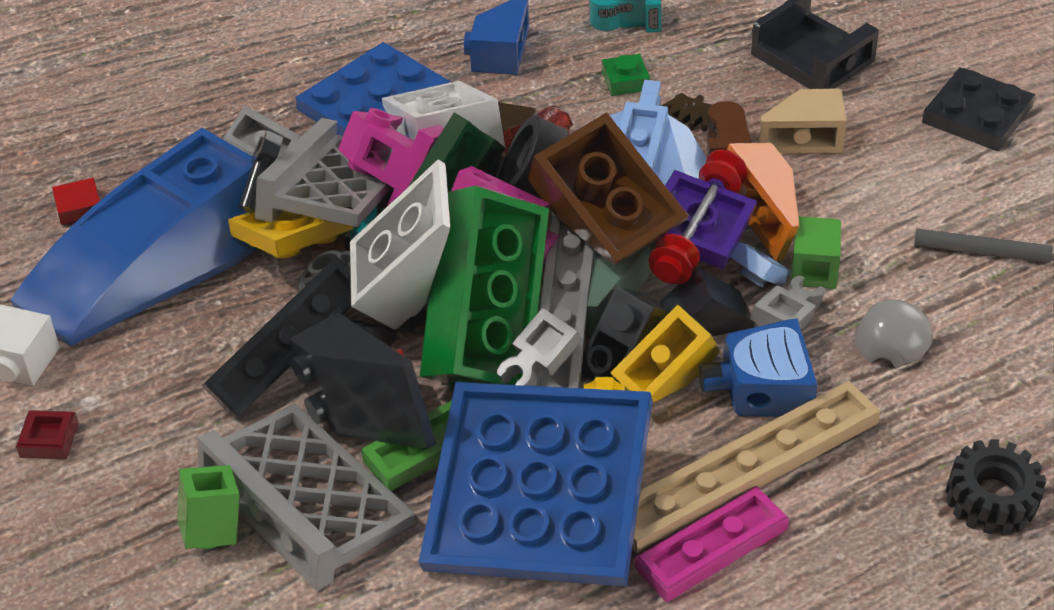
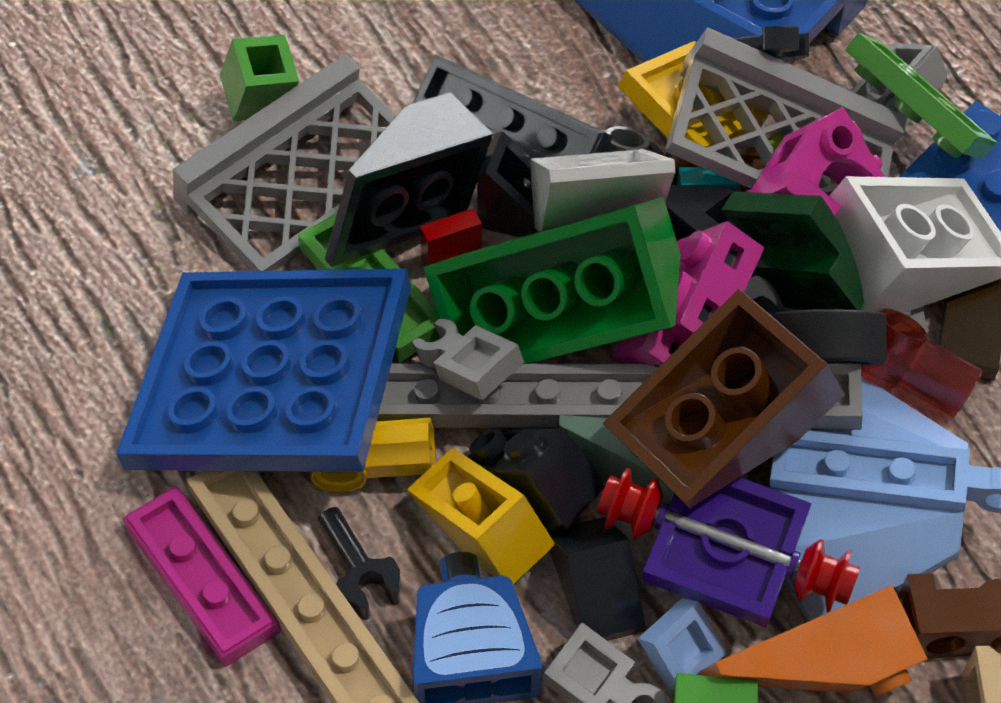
camera: 85 degrees right, 10 degrees up
none -> black bar [317,507,401,620]
none -> bright green plate [845,32,997,159]

